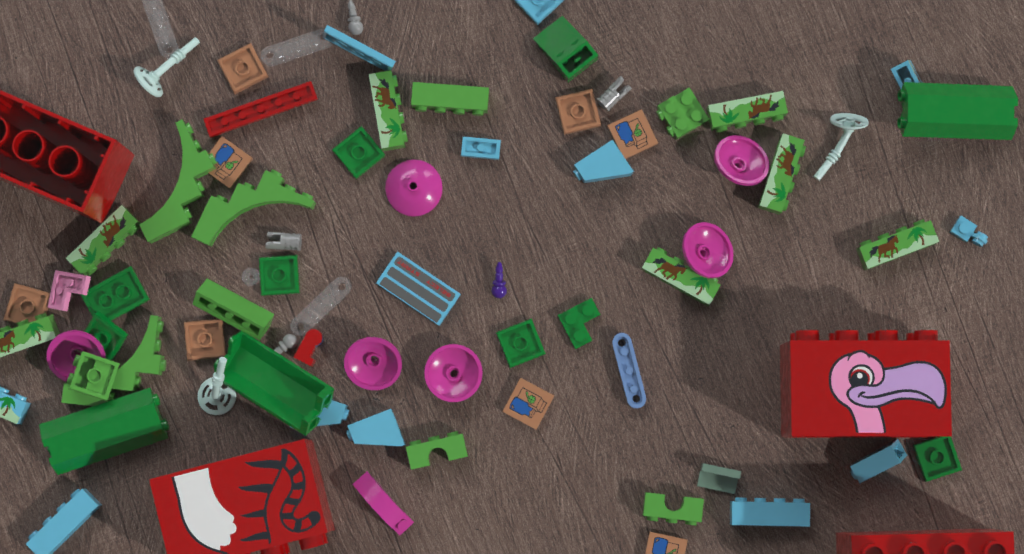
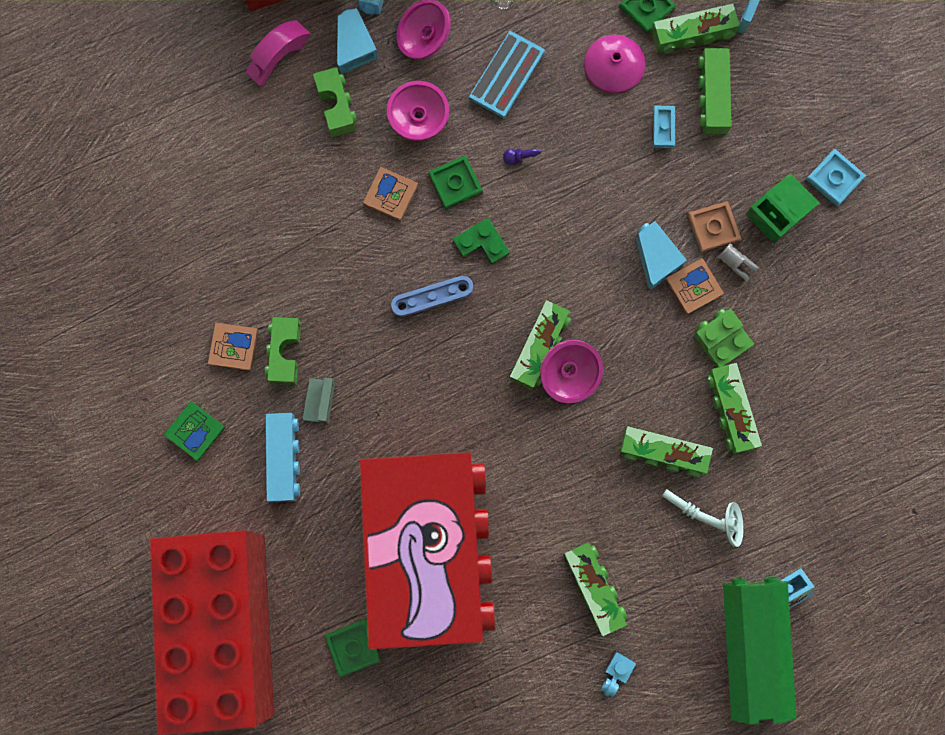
camera: 85 degrees right, 5 degrees down
dark pink dish [714,135,769,186] -> none
medium azure slope [850,439,907,483] -> none

